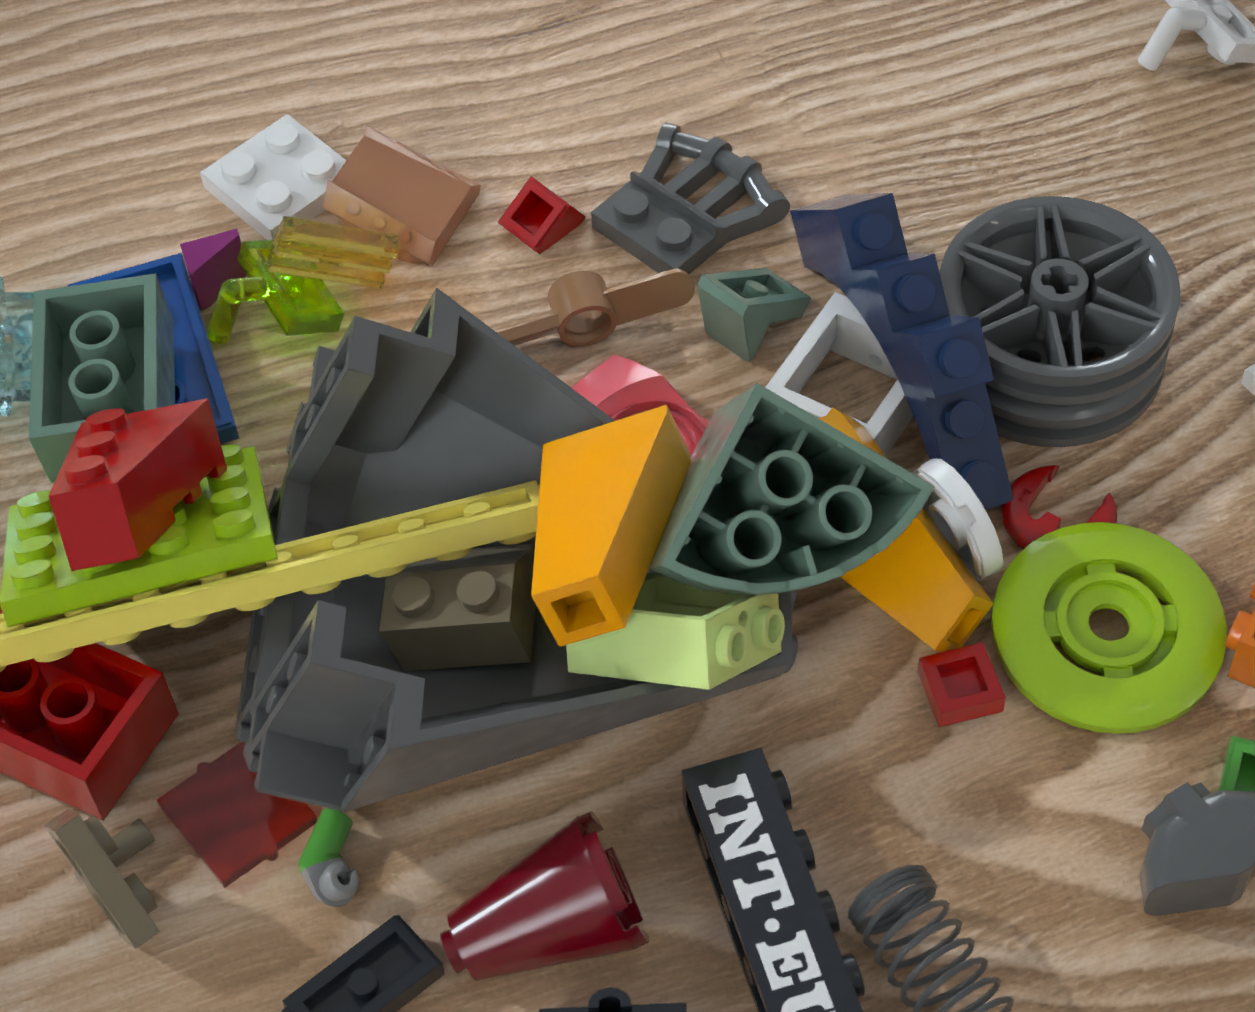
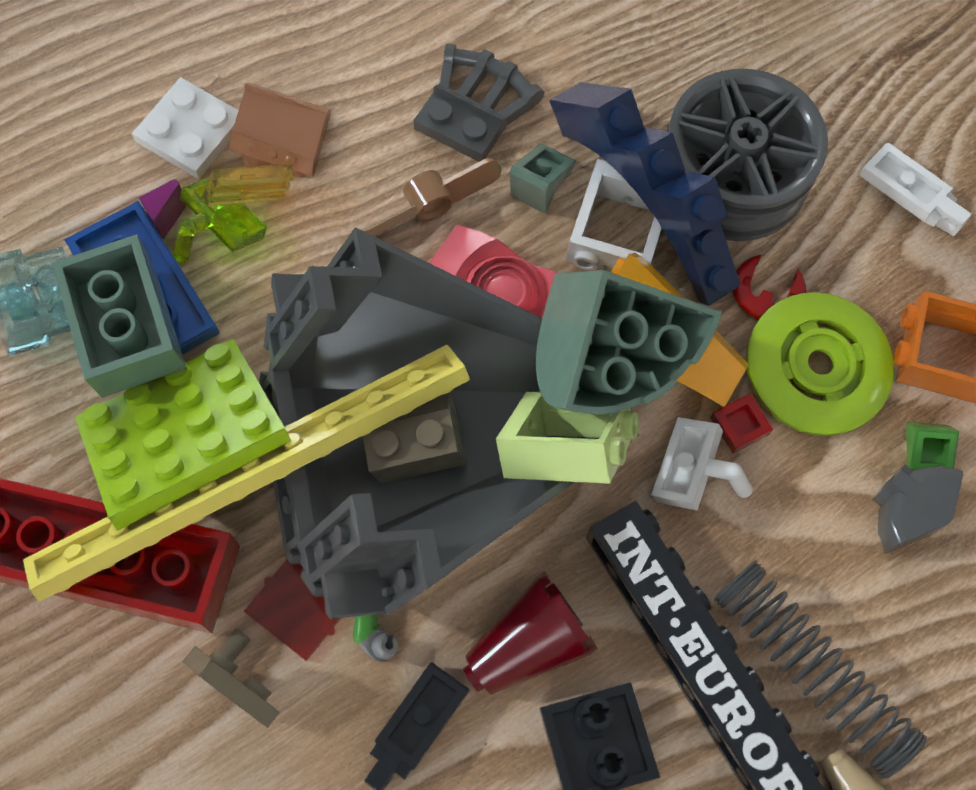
camera: 20 degrees left, 15 degrees up
red wedge [48,398,227,571] -> none
red slope [497,176,586,254] -> none
light orange slope [531,405,691,647] -> none
white tile [912,459,1003,581] -> none
none -> white plate [651,417,753,511]

